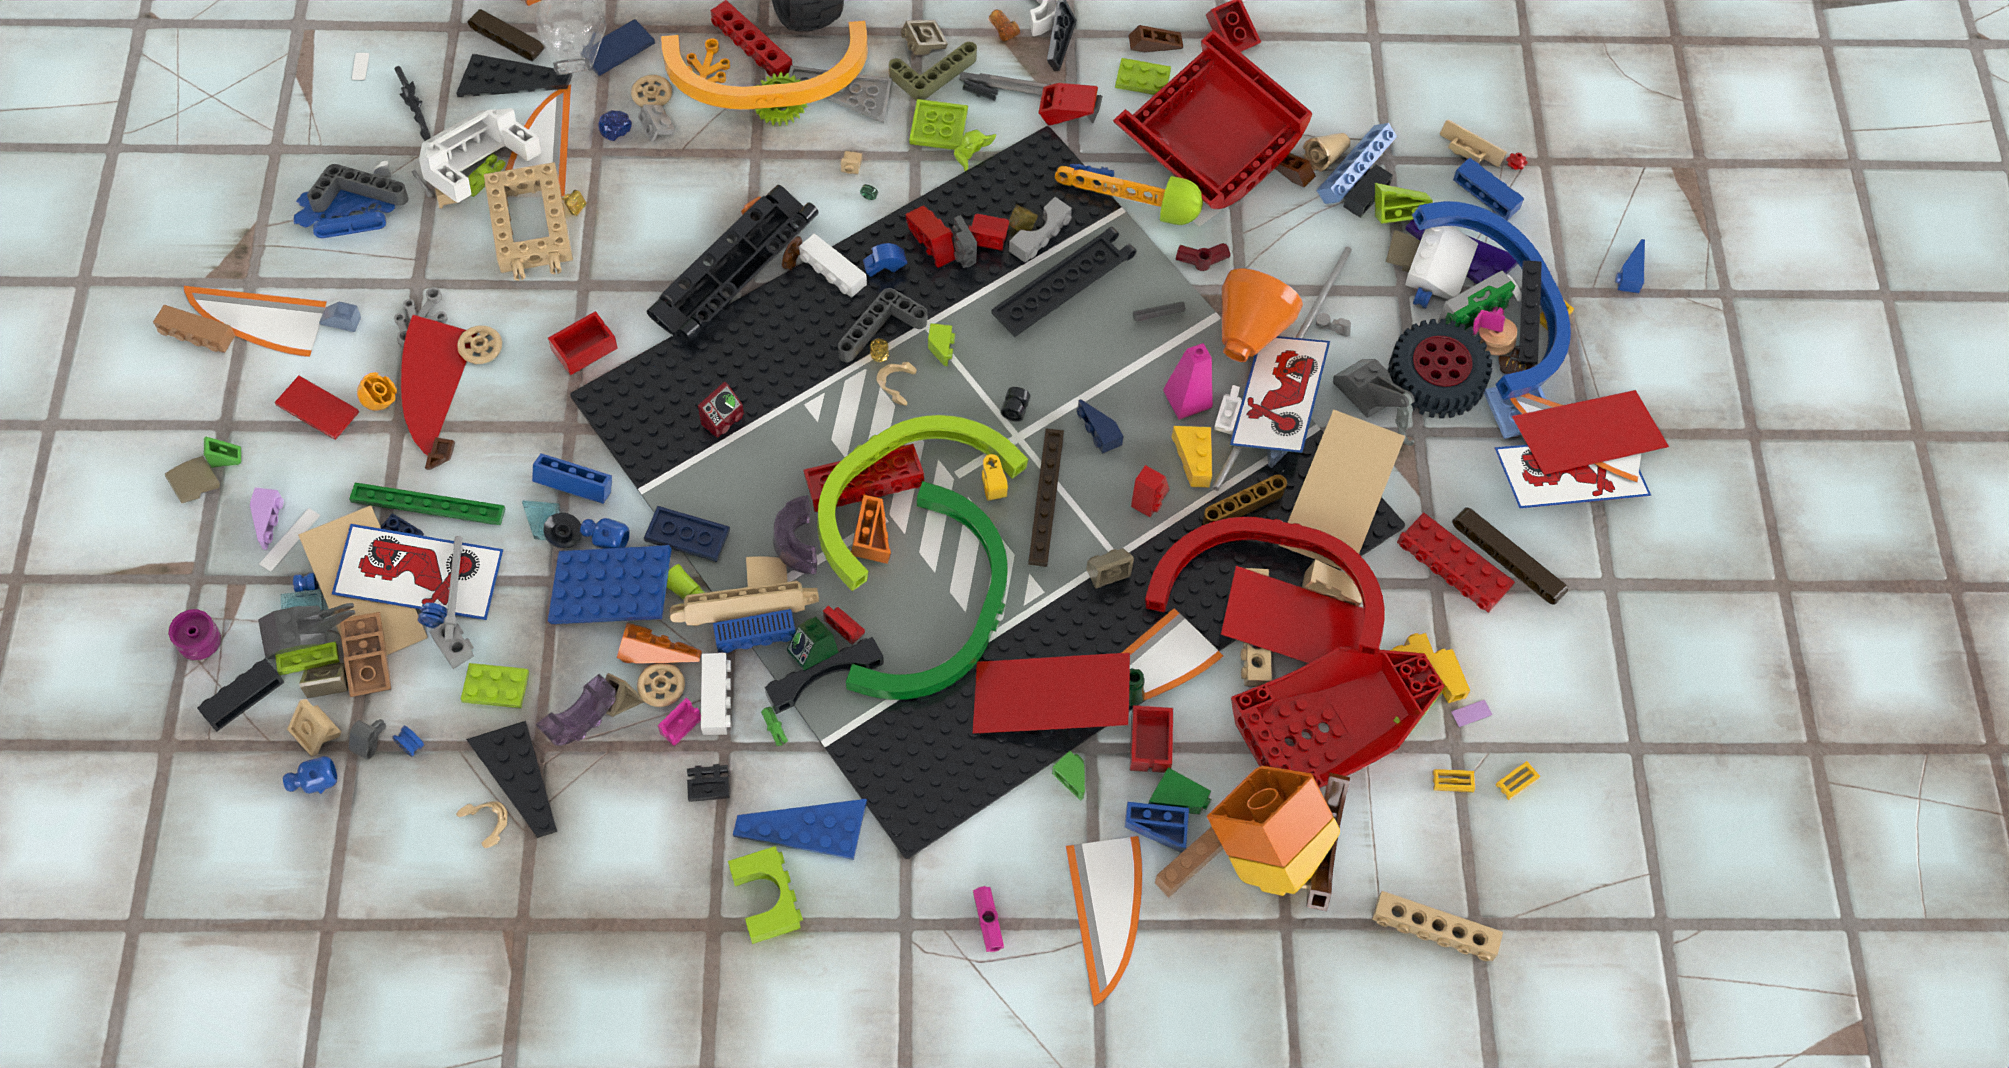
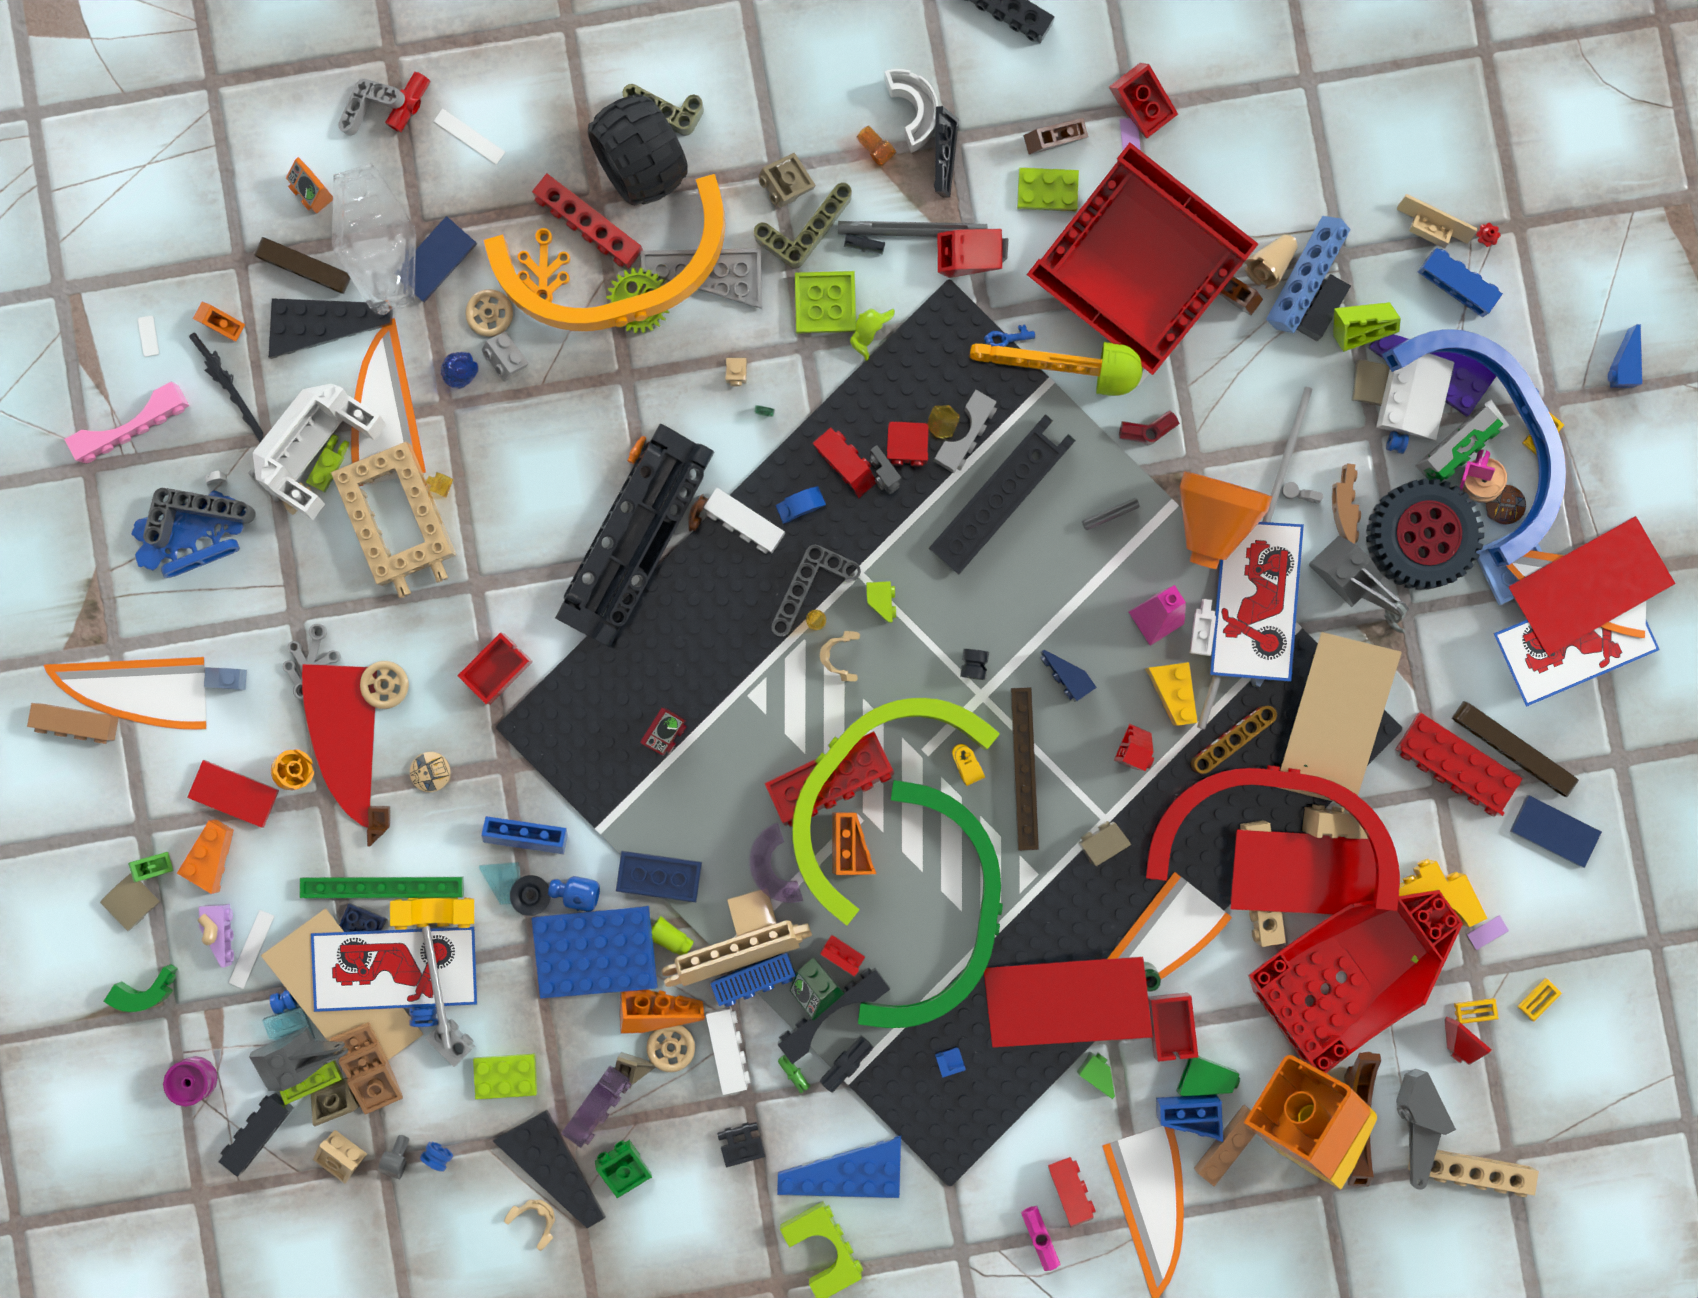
camera: 10 degrees left, 25 degrees up
blue piece [283,756,337,794] -> none
dark pink hinge [658,698,701,746] -> none
black plate [1519,261,1542,365] -> none
none -> bright pink arch [64,381,189,463]
none -> green arch [103,964,178,1012]
none -> orange wedge [177,819,234,894]
none -> orange slope [193,301,245,342]
none -> tan arm [197,914,218,945]
none -> yellow brick [390,897,474,930]
none -> tan dish [410,752,450,792]
none -> green plate [595,1139,652,1199]
none -> black piece [820,1035,874,1093]
none -> blue panel [935,1047,966,1078]
none -> wedge [1048,1157,1096,1228]
none -> medium nougat slope [1332,463,1361,544]
none -> dark grey slope [1396,1069,1456,1190]
none -> red slope [1445,1017,1492,1065]
none -> dark blue tile [1510,795,1602,868]

